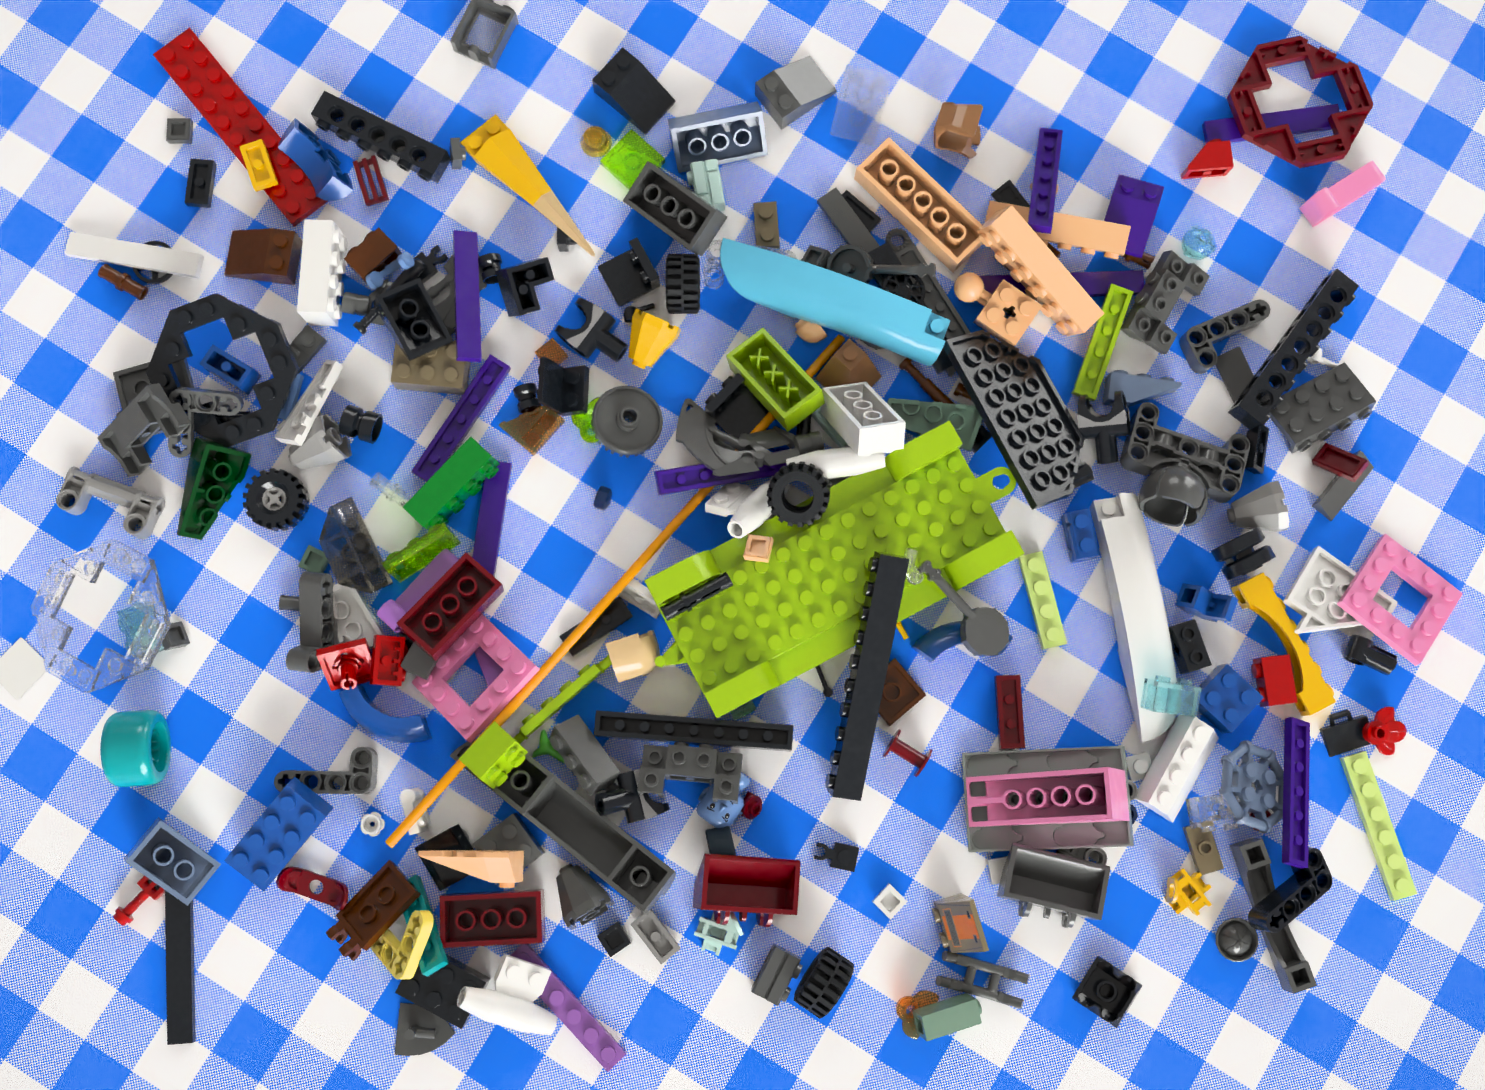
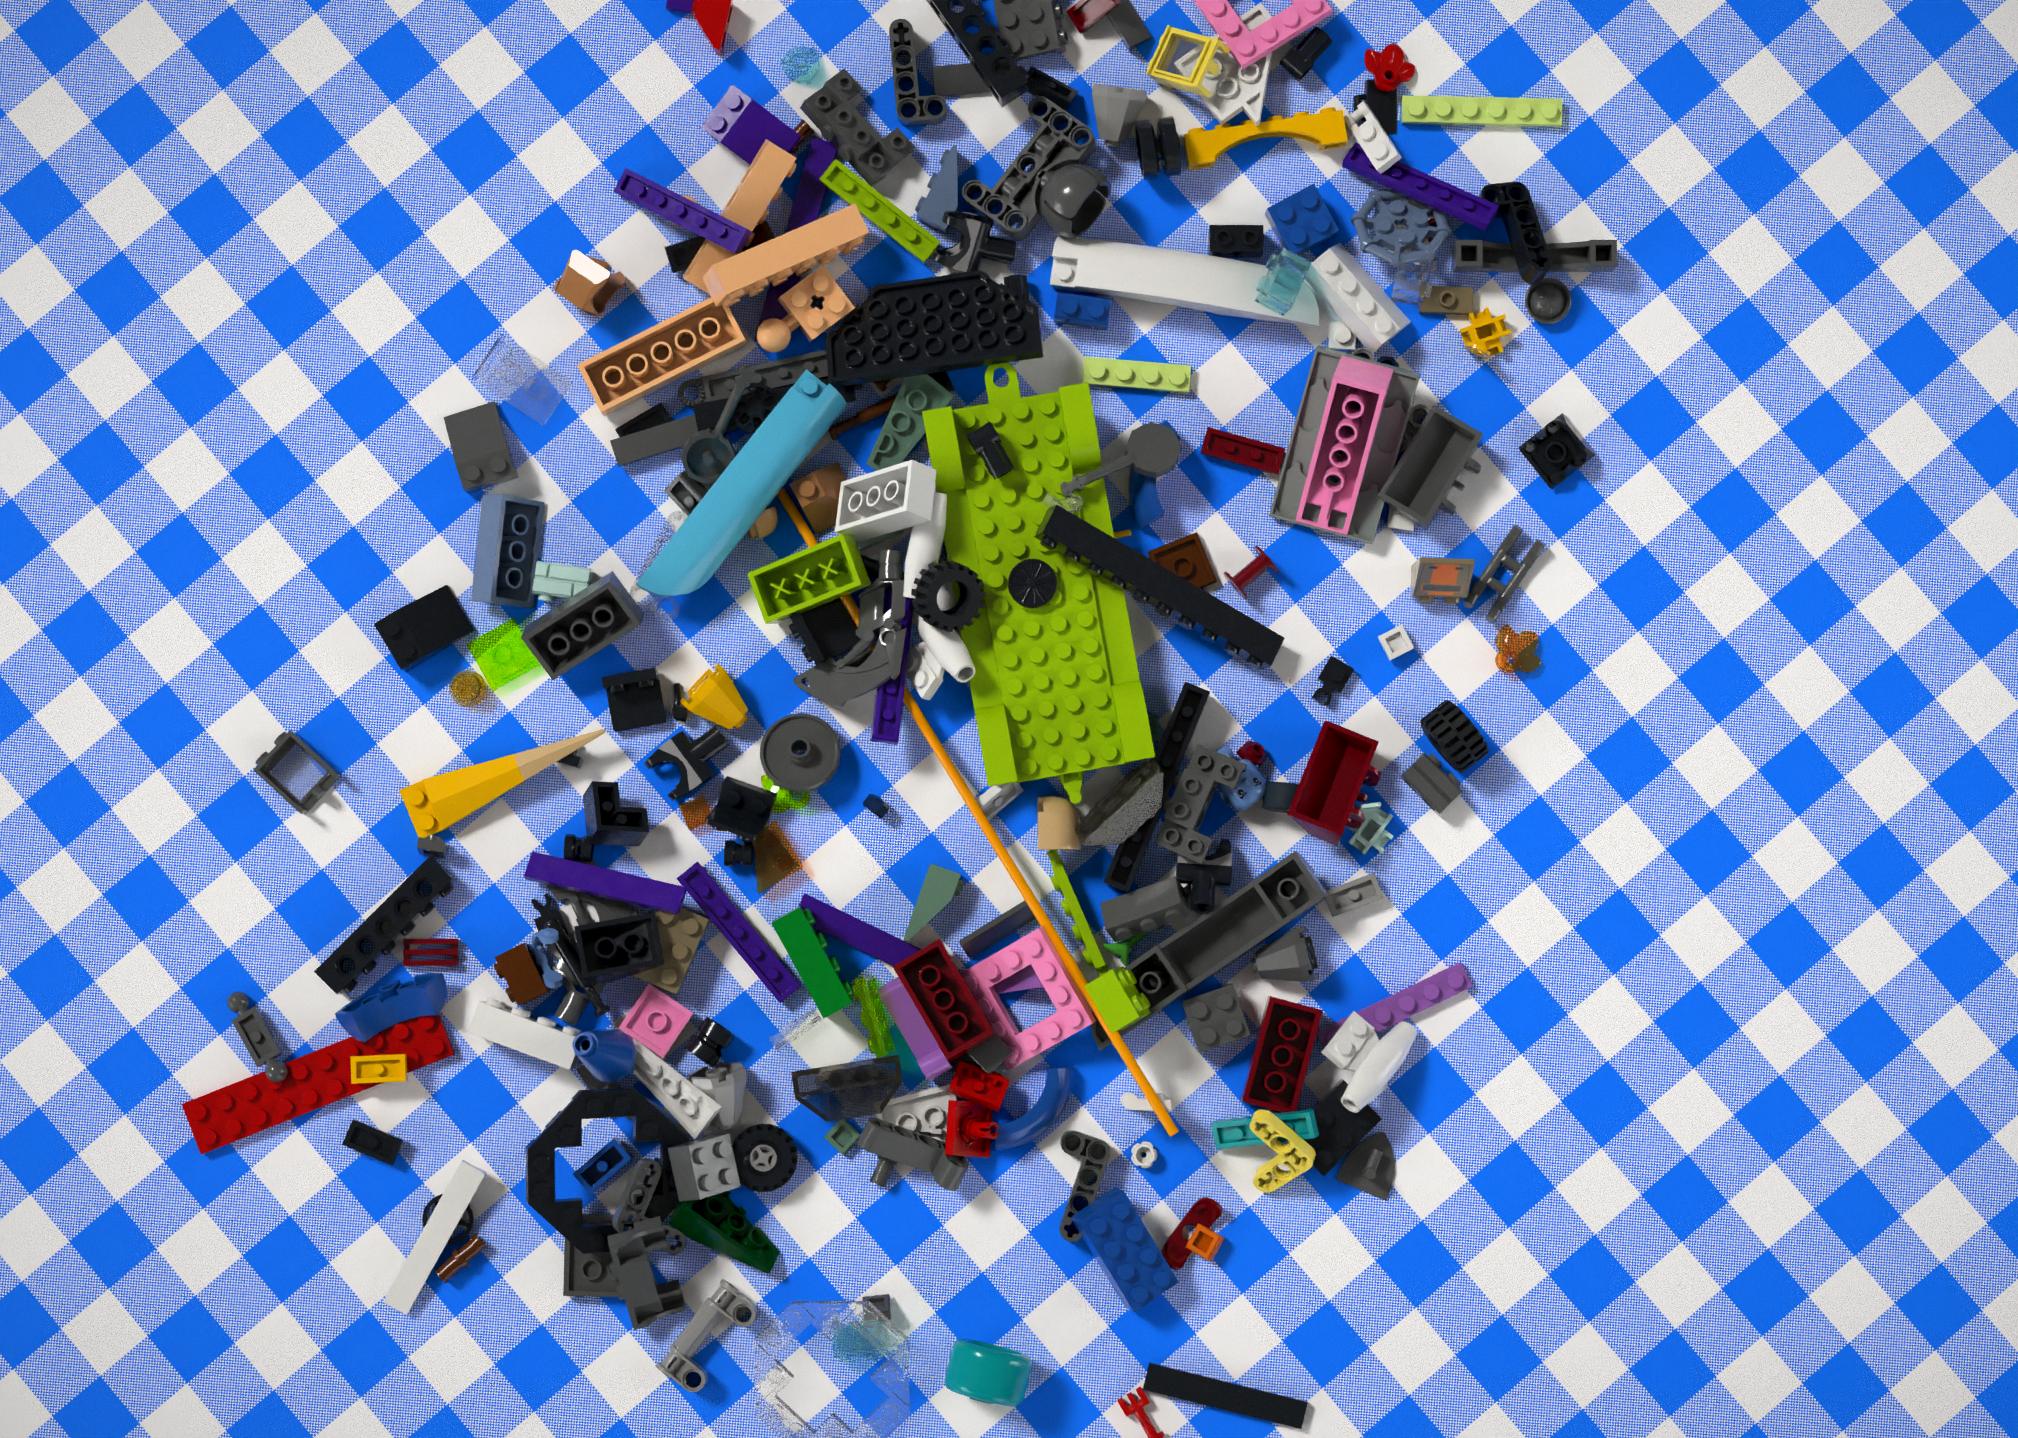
camera: 70 degrees left, 5 degrees up
sand blue slope [124,817,221,906] -> none
dark grey tile [166,118,193,144] -> none
reddish brown slope [224,228,303,285] -> none
reddish brown tile [326,860,421,961] -> none
black slope [415,824,474,891] -> none
light nougat wedge [418,850,524,888] -> none
black tile [559,596,633,657] -> none
black tile [597,921,632,957] -> none
black pin [660,572,733,621] -> none
black tyre [665,254,700,314] -> none
light nougat tile [743,534,774,563] -> none
dark tan plate [753,201,780,250] -> none
black hinge [815,665,833,697] -> none
sand green brick [912,993,982,1041] -> none
blue brick [1175,583,1238,622] -> none
red brick [1251,654,1298,707] -> none
none -> dark grey plate [227,991,288,1083]
none -> blue cone [573,1029,636,1083]
none -> bright pink plate [619,983,694,1058]
none -> dark grey brick [668,1133,741,1202]
none -> sand green slope [903,863,964,942]
none -> dark grey slope [959,900,1036,958]
none -> black piece [966,422,1014,480]
none -> black wheel [1008,559,1057,608]
none -> clear smoke wedge [1075,758,1164,846]
none -> light yellow window [1146,25,1231,98]
none -> orange slope [1185,1223,1225,1261]
none -> white plate [1344,101,1402,174]

